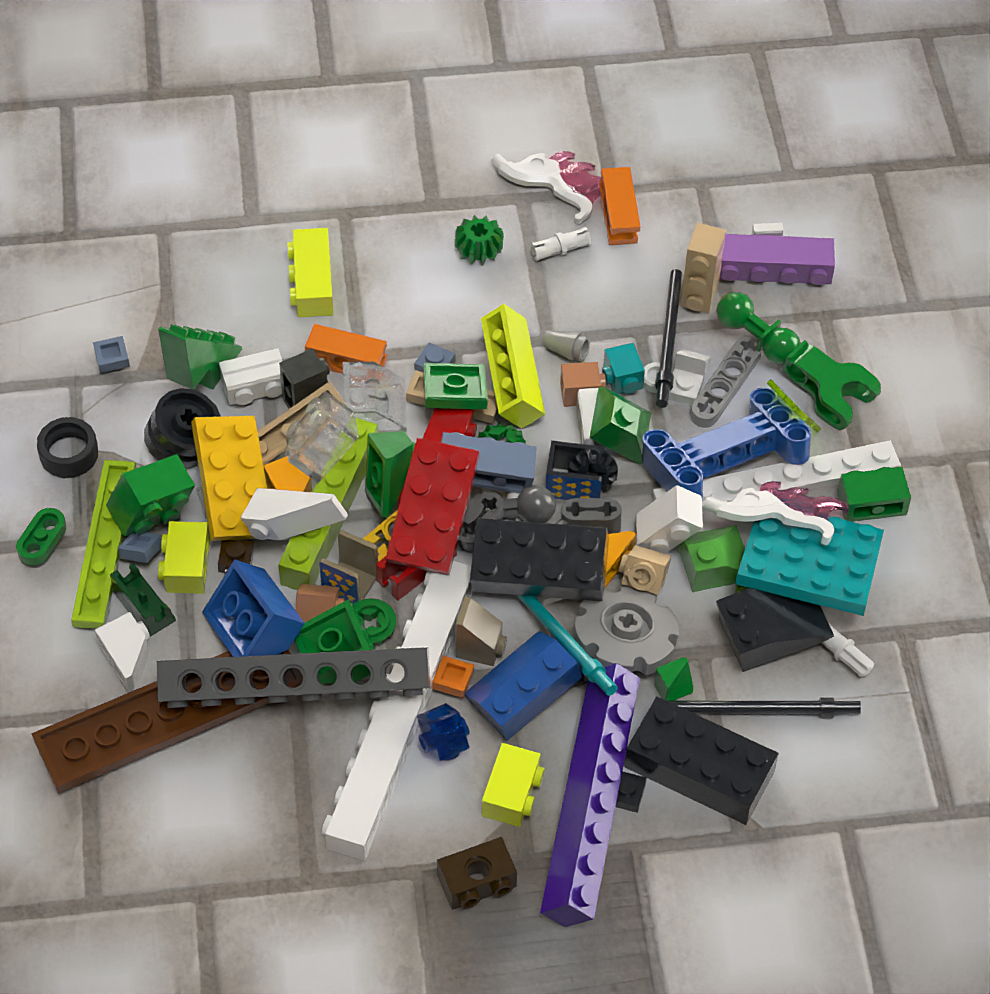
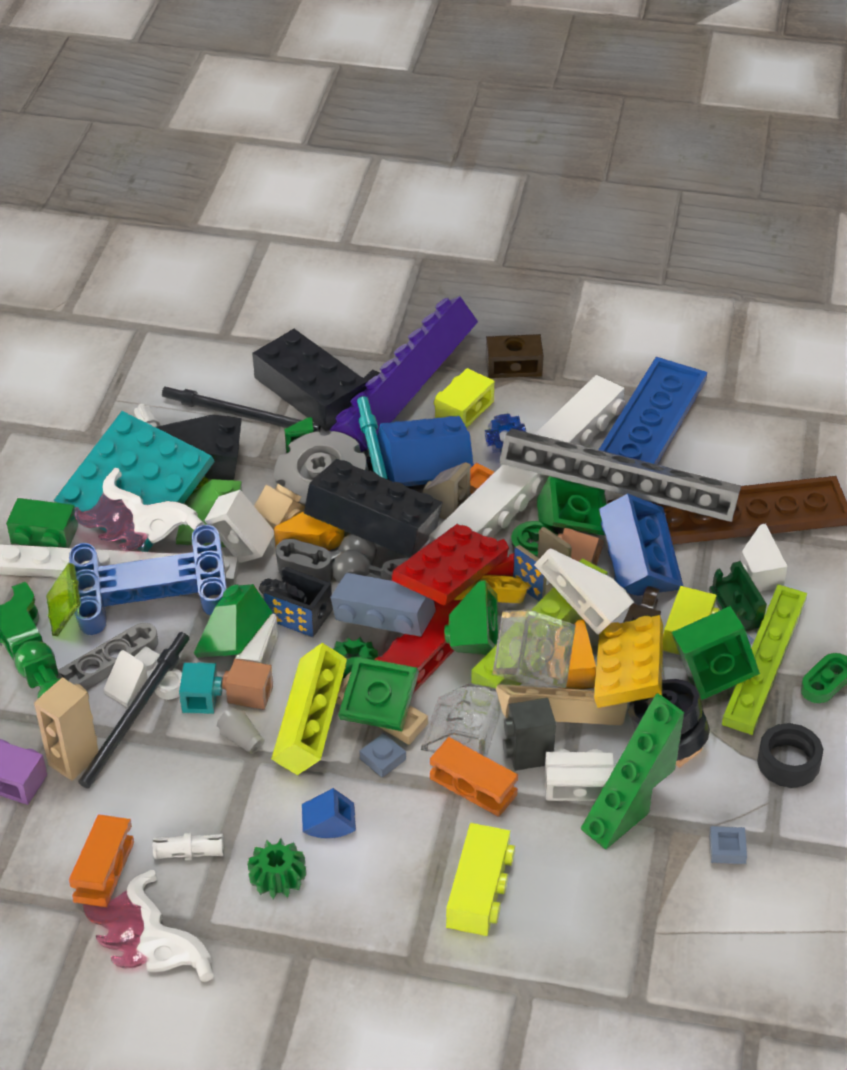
camera: 160 degrees left, 10 degrees down
none -> blue brick [302,788,356,838]
none -> blue plate [598,356,708,464]

